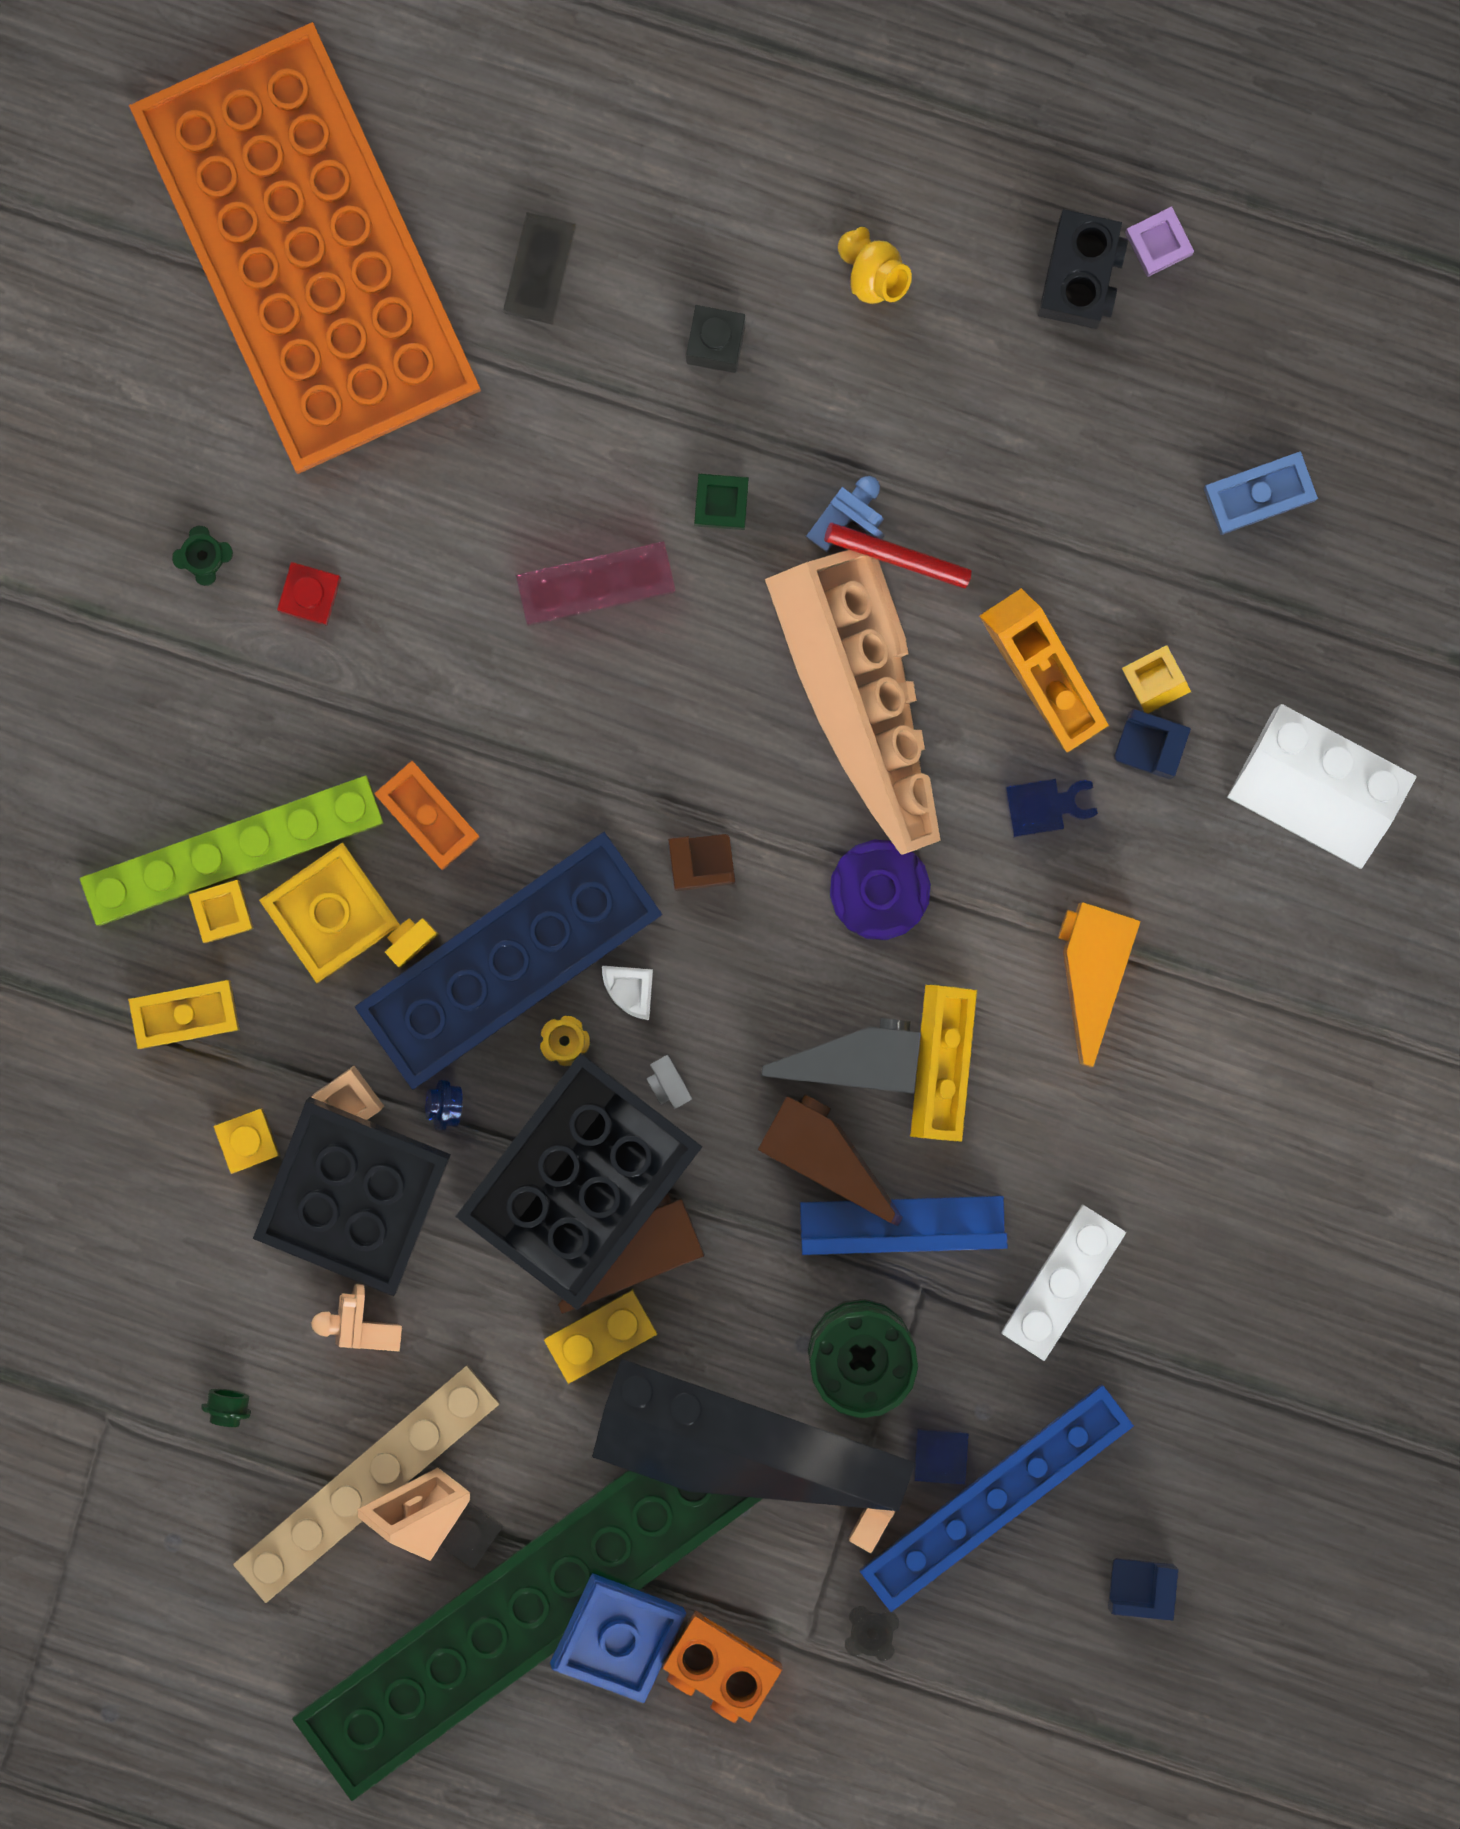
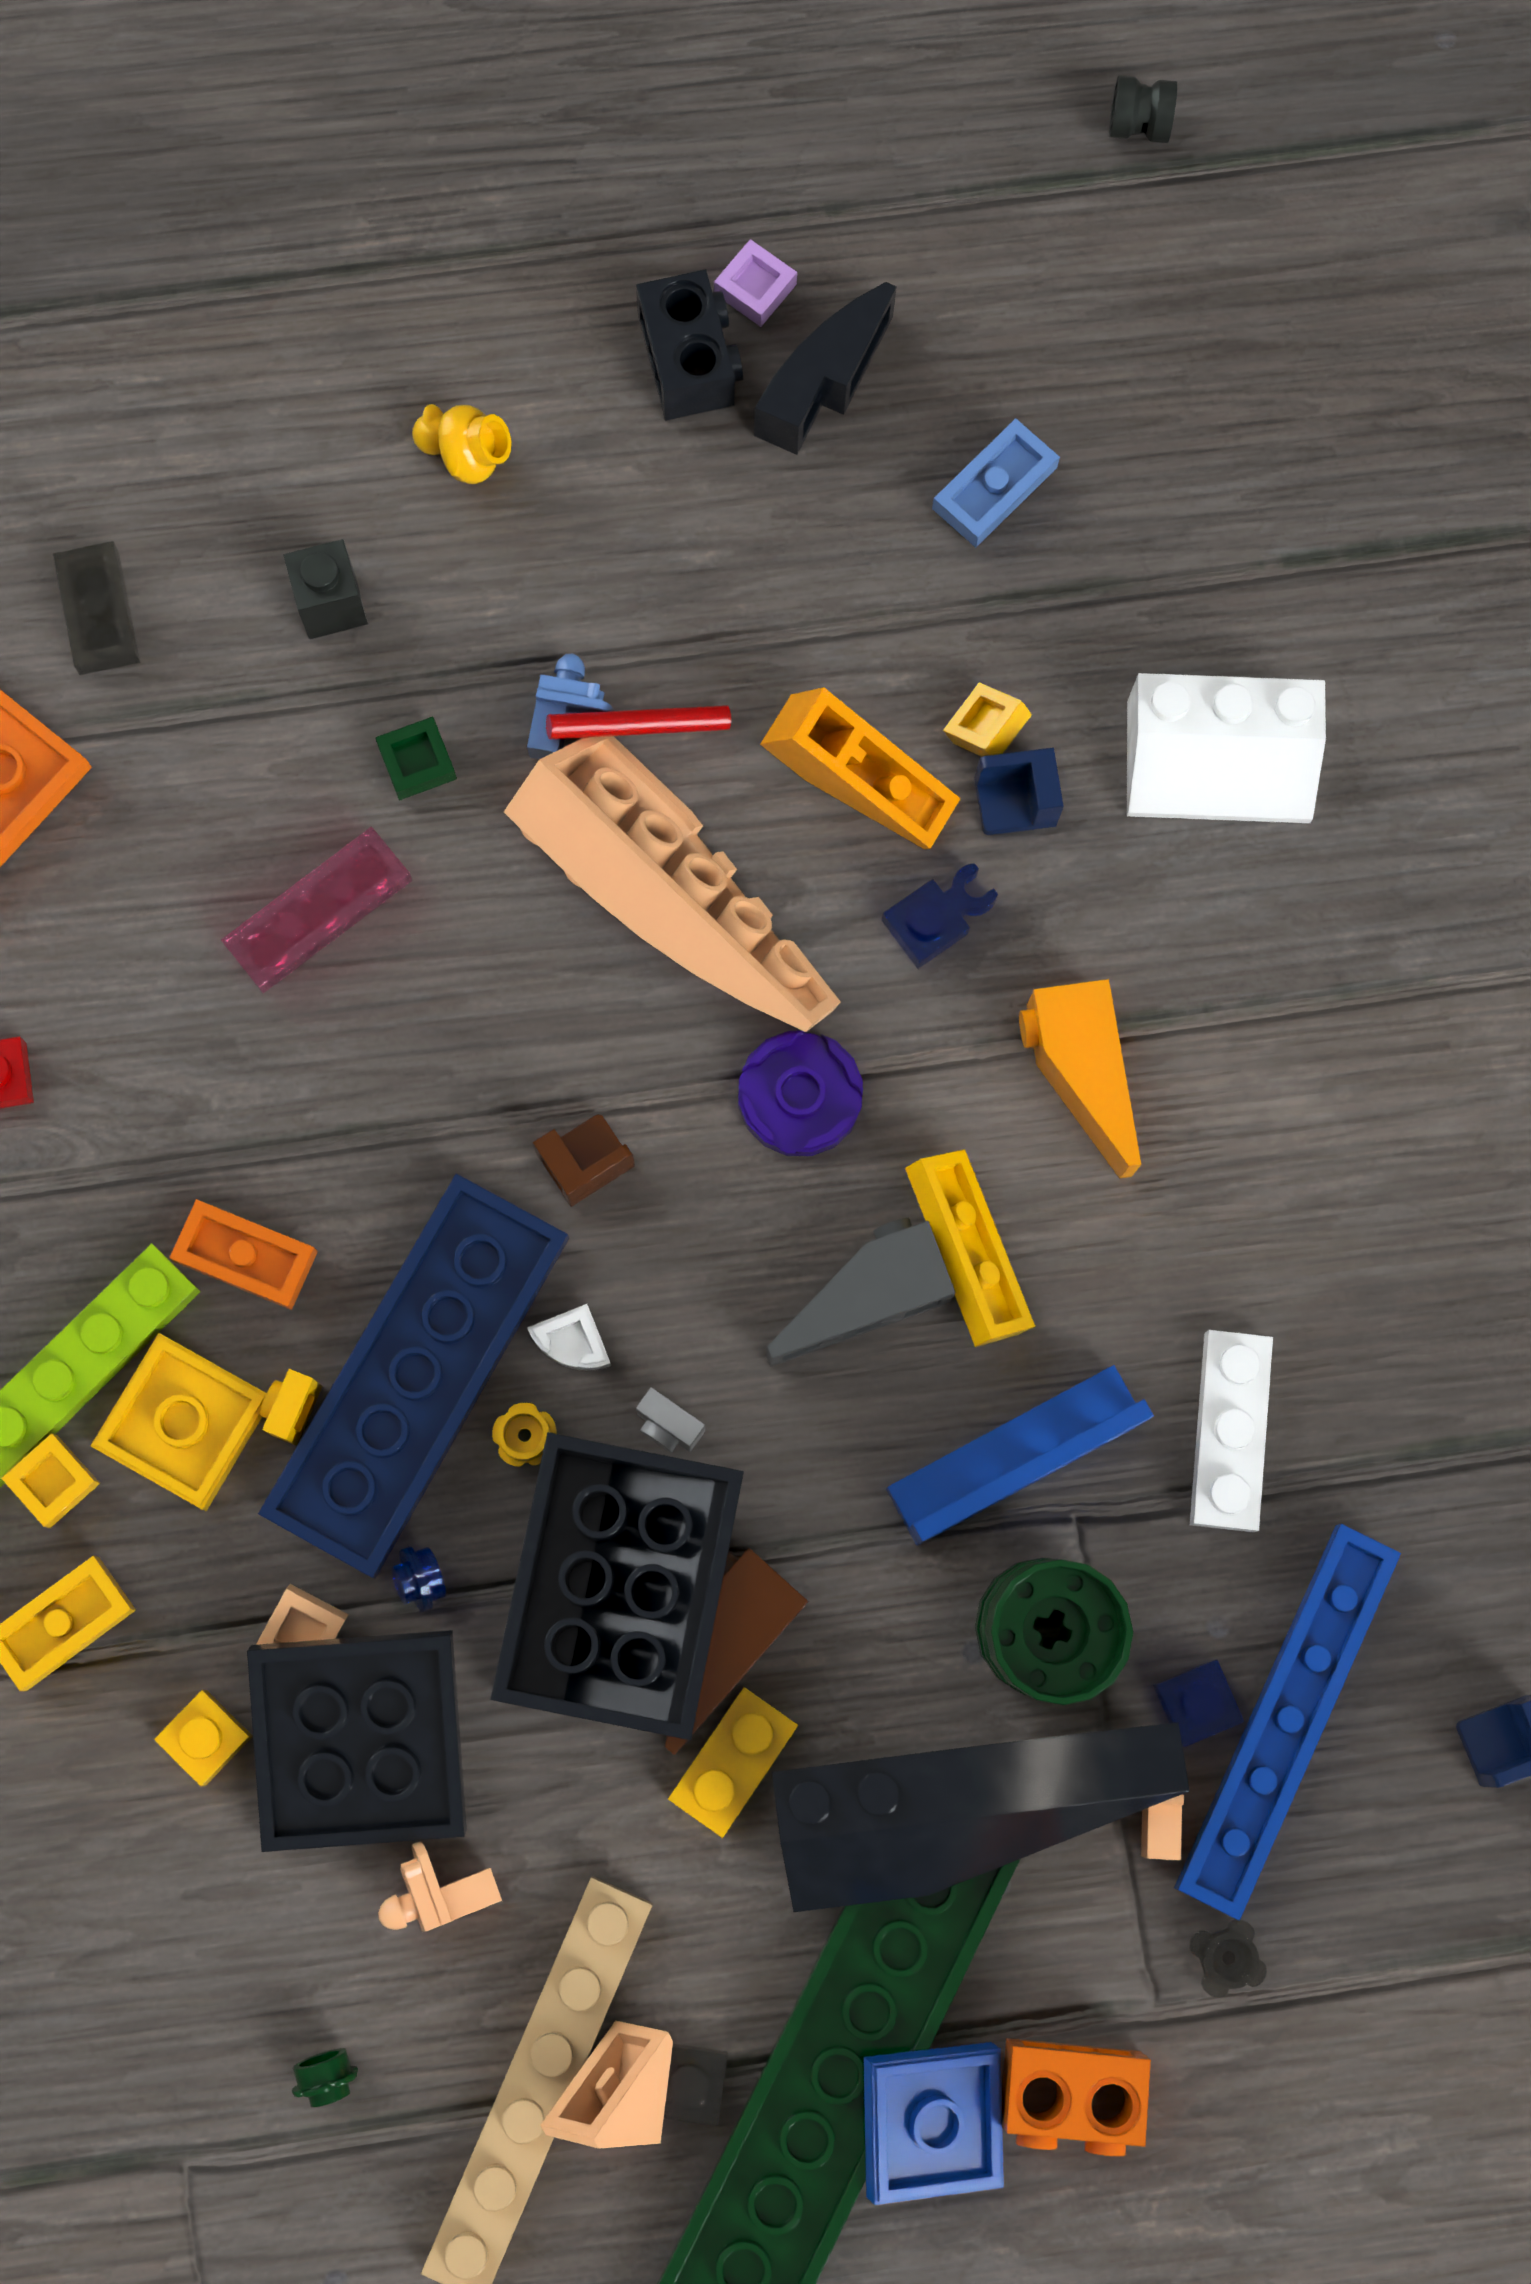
camera: 30 degrees left, 10 degrees down
reddish brown slope [758,1094,903,1226] -> none
none -> black slope [754,282,897,455]

